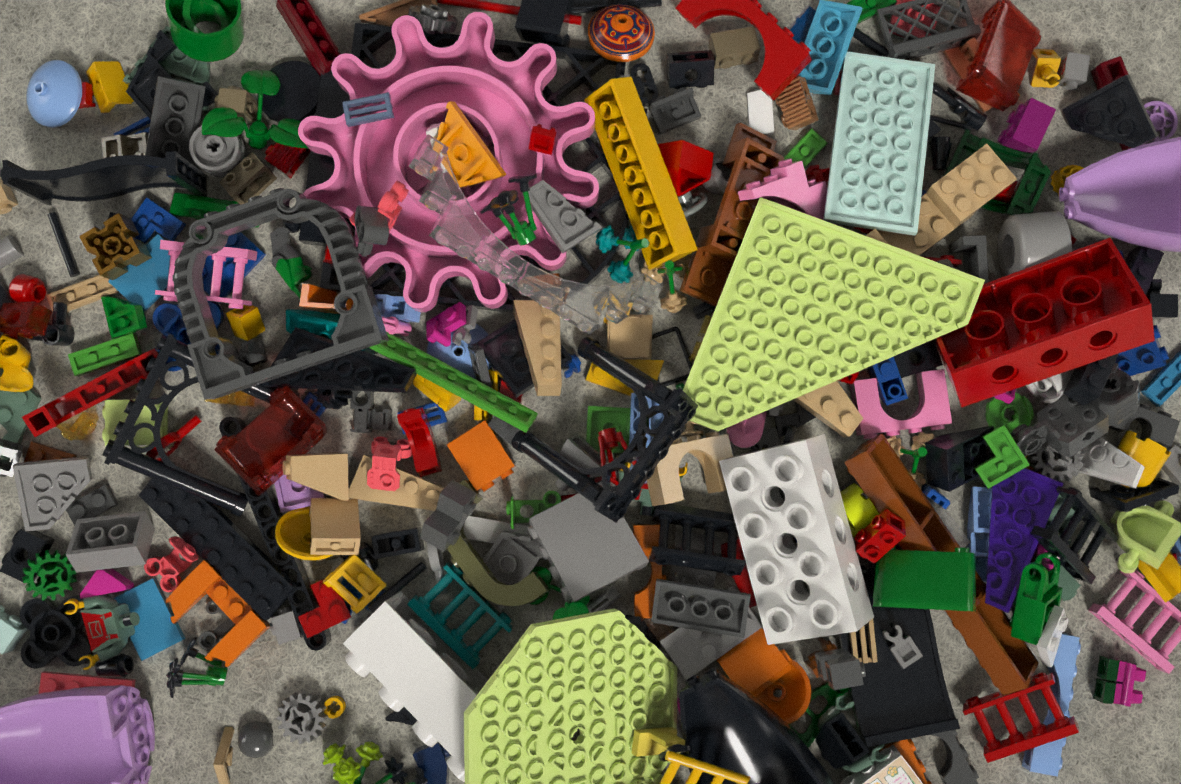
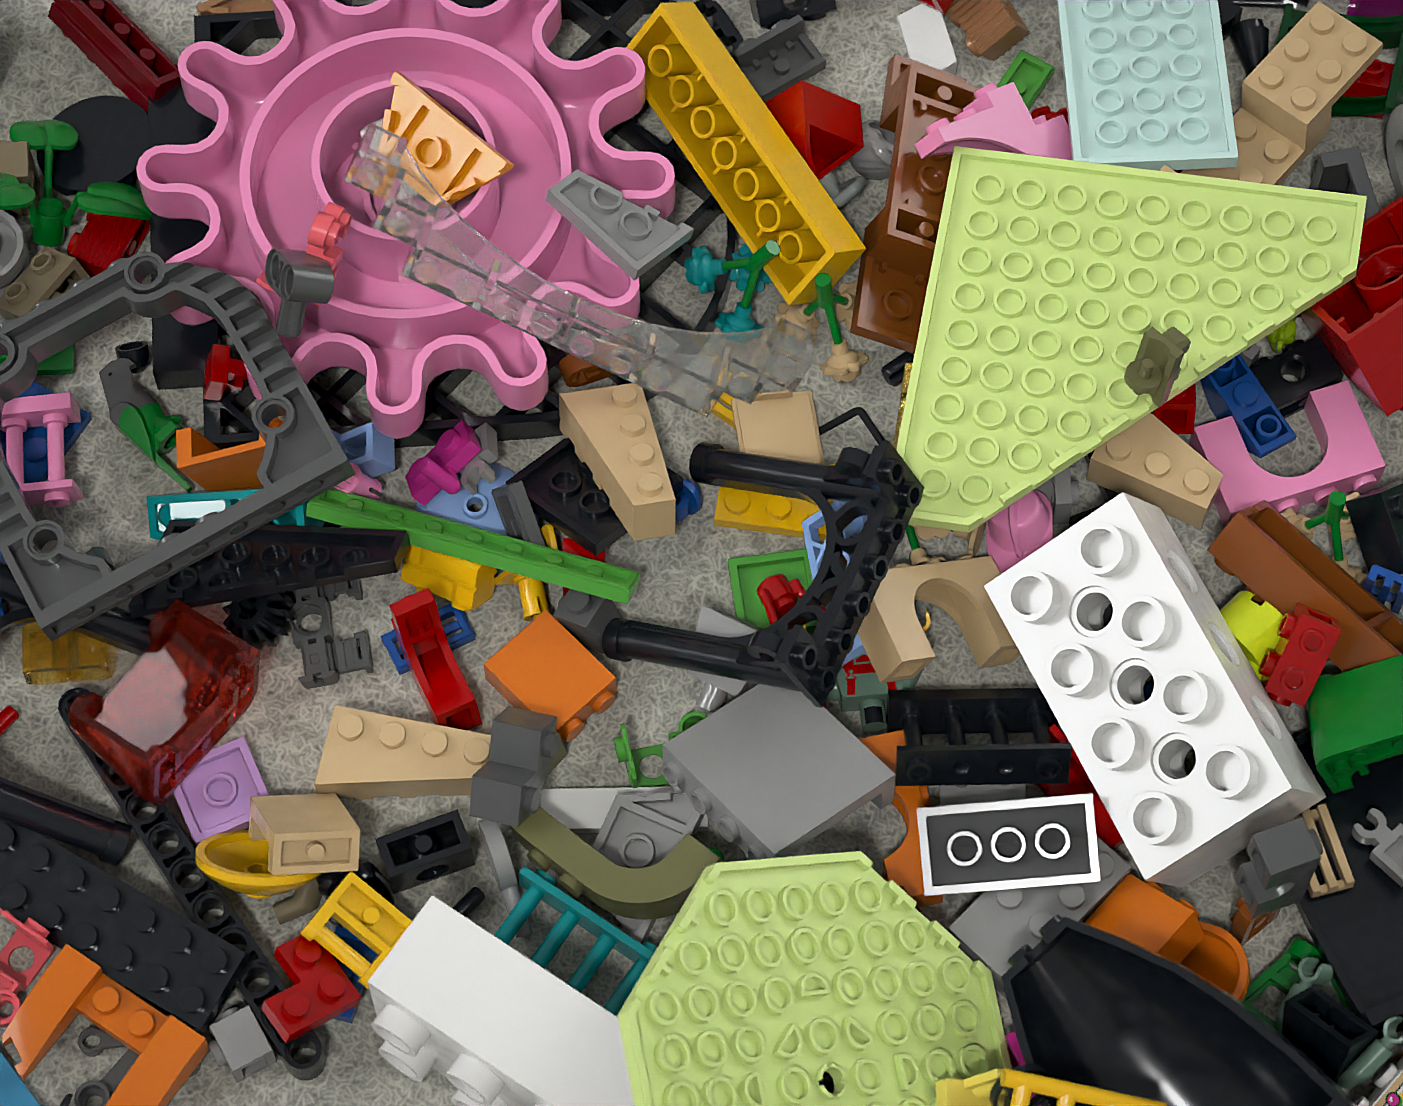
camera: 10 degrees left, 20 degrees down
yellow panel [226,305,265,341] -> none
tan slope [283,452,349,501] -> none
sand blue tile [342,92,395,127] -> none
coral piece [367,436,412,491] -> none
plant [480,173,537,246] -> none
red tile [529,124,557,155] -> none
none -> olive hips [1124,326,1191,407]

